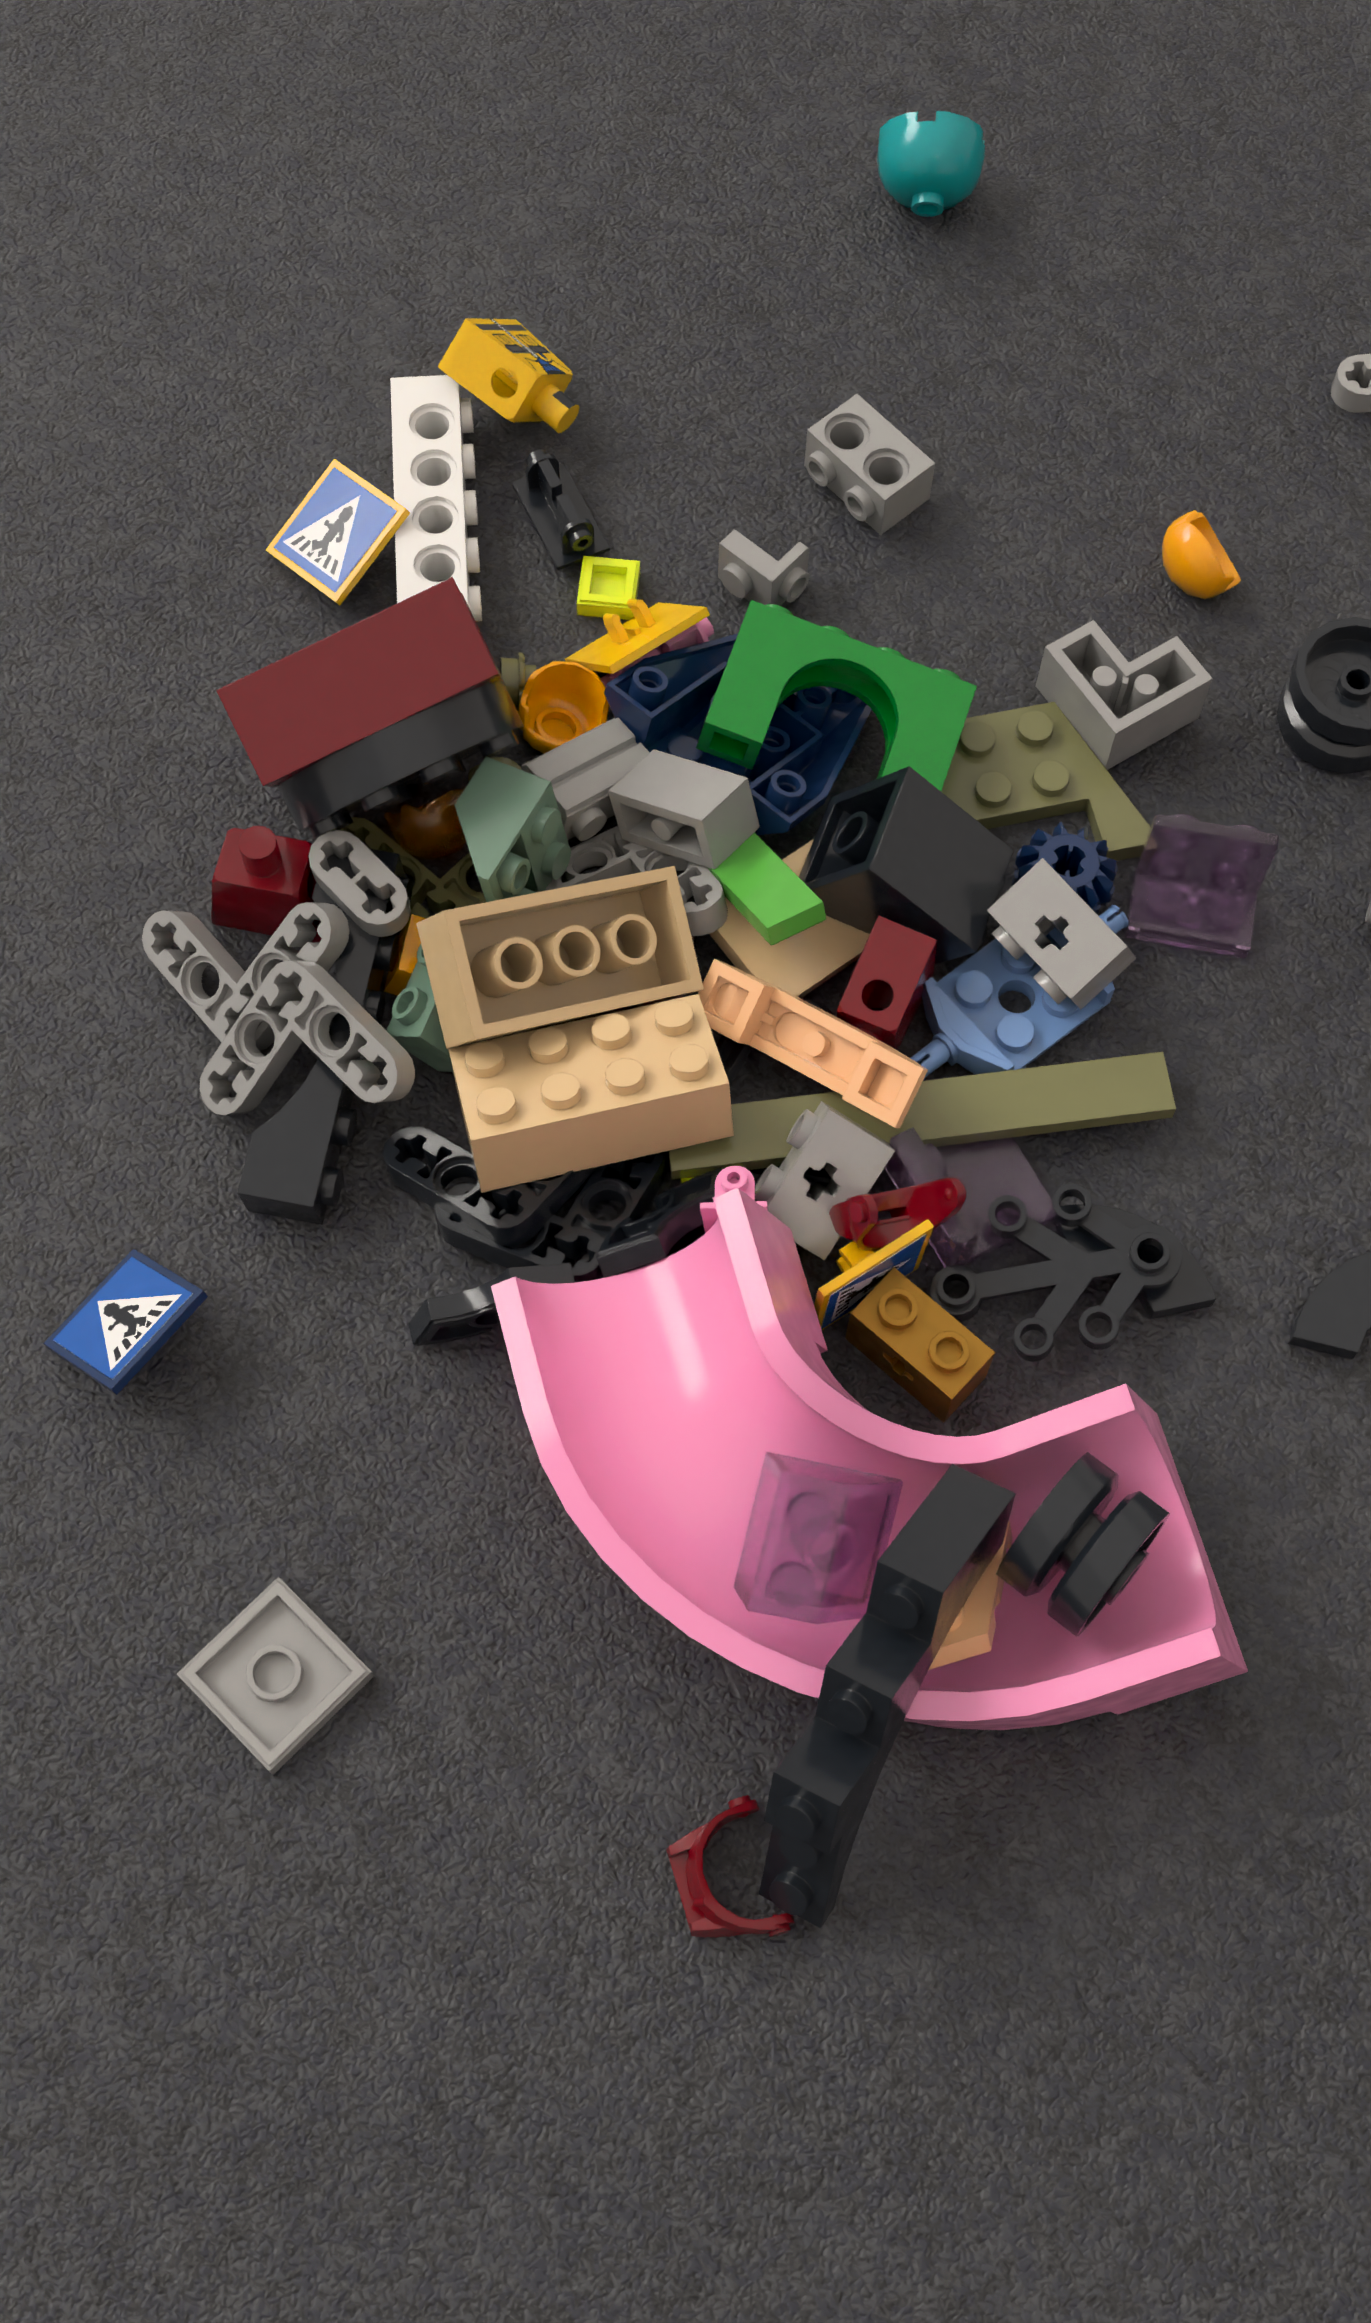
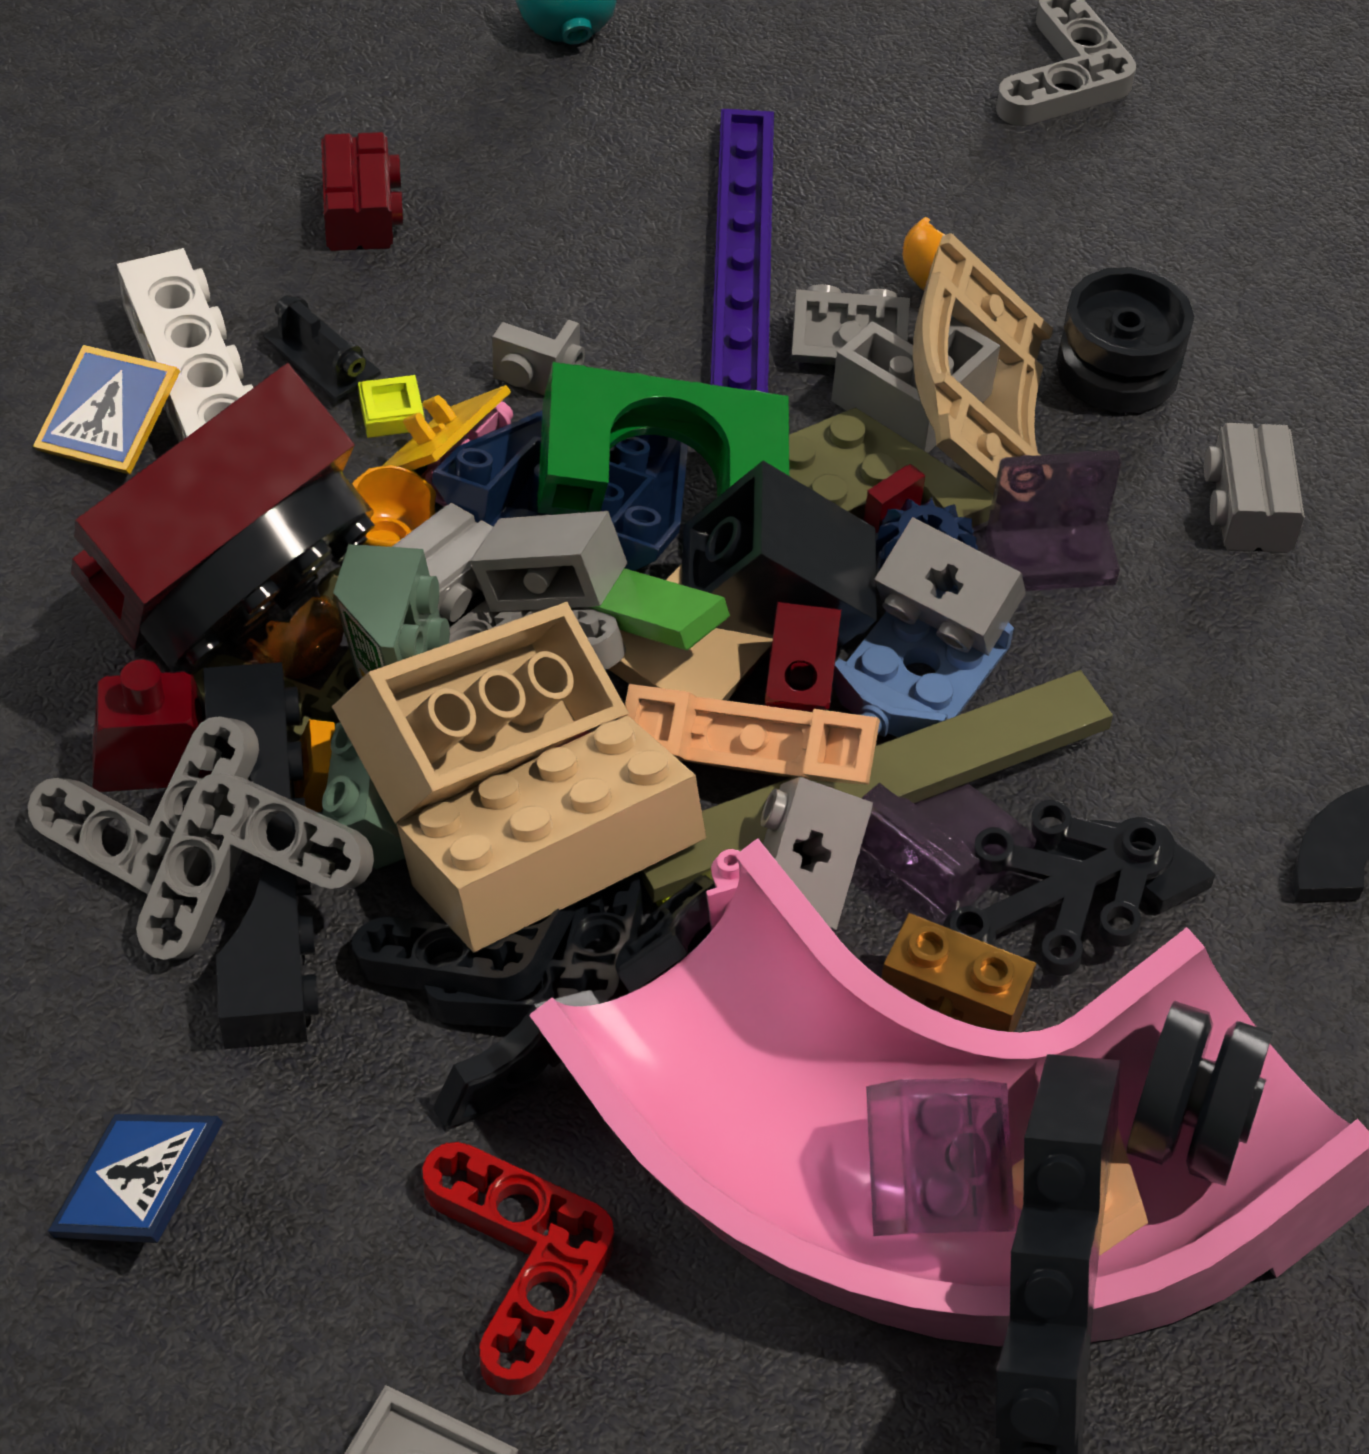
camera: 20 degrees left, 15 degrees down
light grey beam [308,830,411,937] -> none
yellow torso [438,318,580,433] -> none
light grey brick [804,394,935,535] -> none
piece [814,1219,934,1330] -> none
dark red helmet [829,1177,967,1251] -> none
none -> dark red brick [321,132,403,251]
none -> red beam [422,1142,614,1396]
none -> dark purple tile [710,109,774,393]
none -> light grey bracket [791,284,910,365]
none -> dark red tile [863,464,926,534]
none -> tan wedge [913,233,1053,502]

